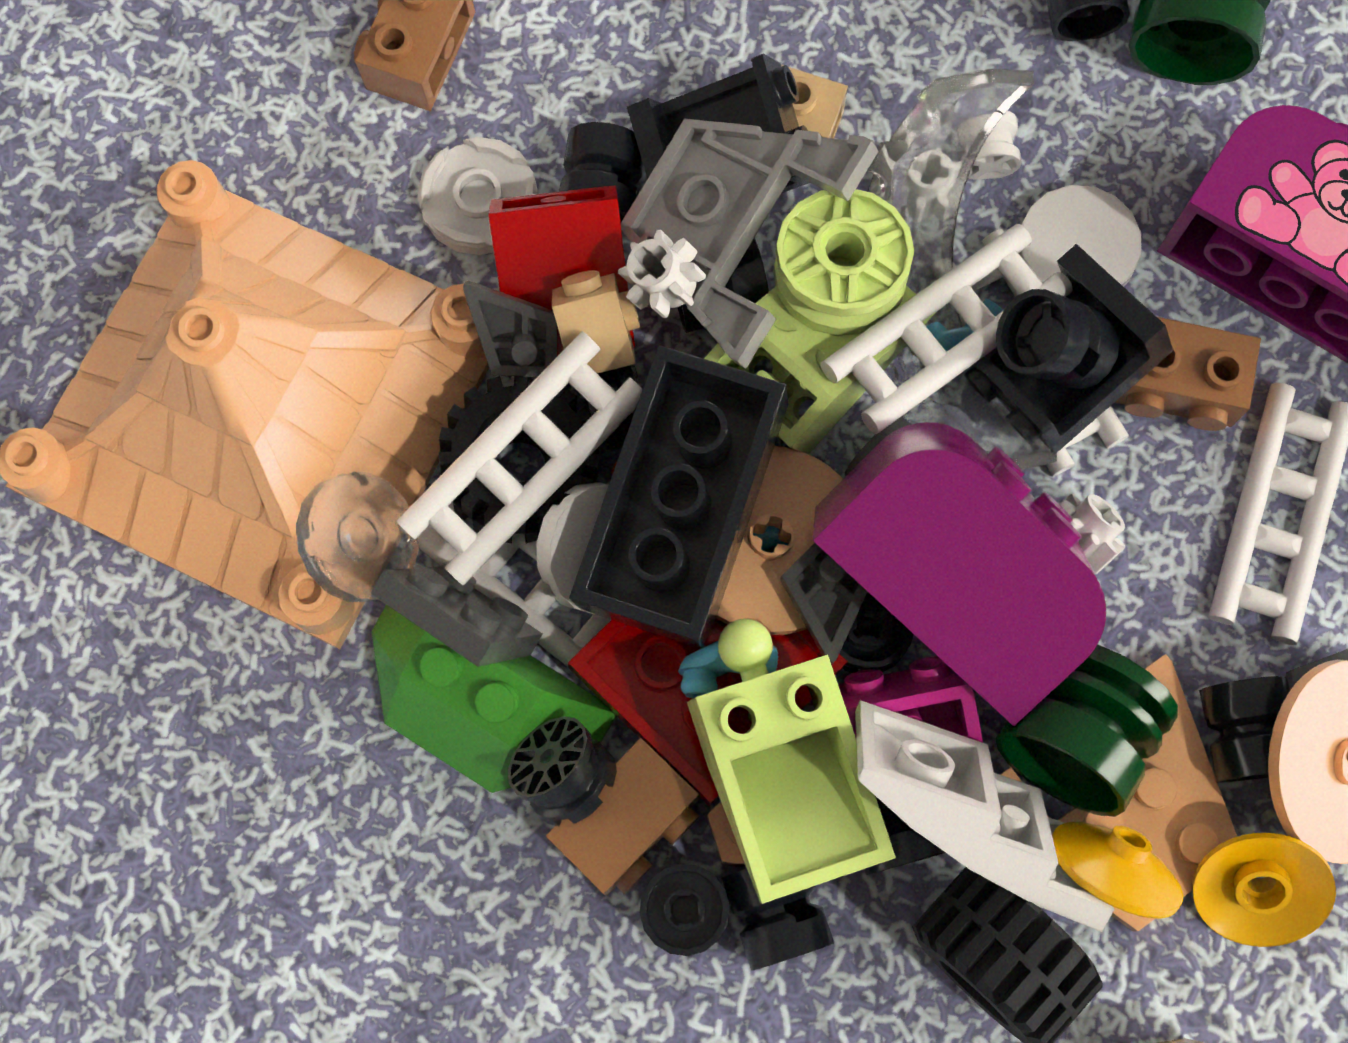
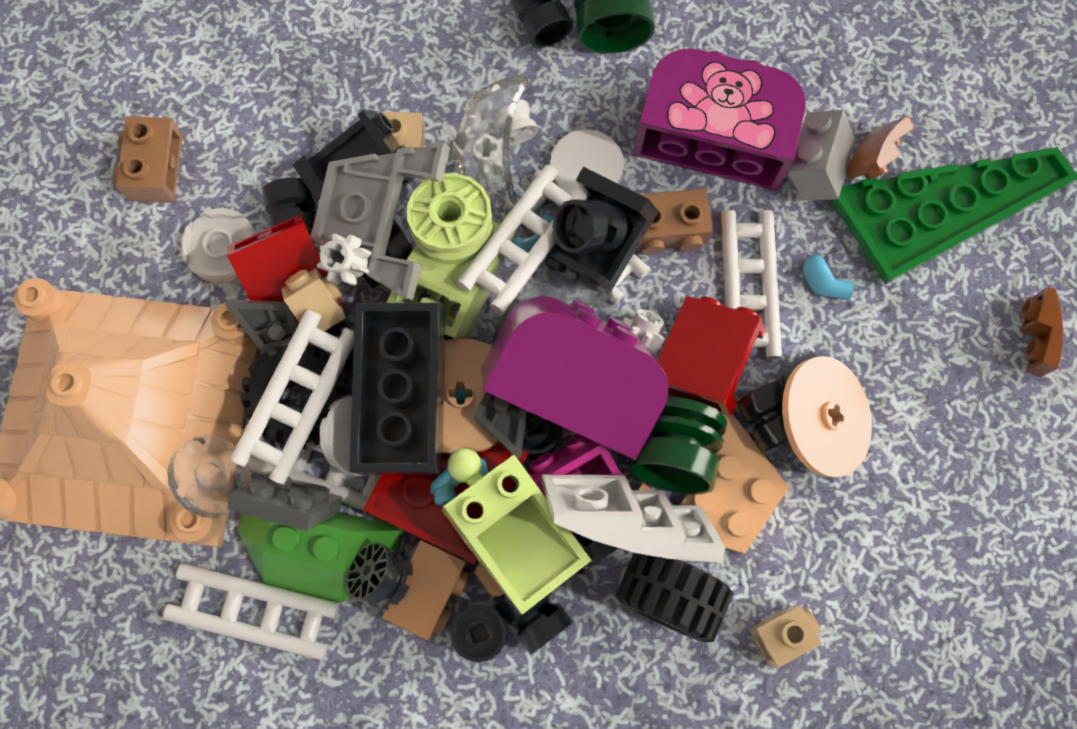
camera: 25 degrees left, 0 degrees up
yellow dish [1052,822,1183,919] -> none
yellow dish [1192,832,1336,947] -> none
none -> white bar [163,563,340,661]
none -> red panel [658,296,766,417]

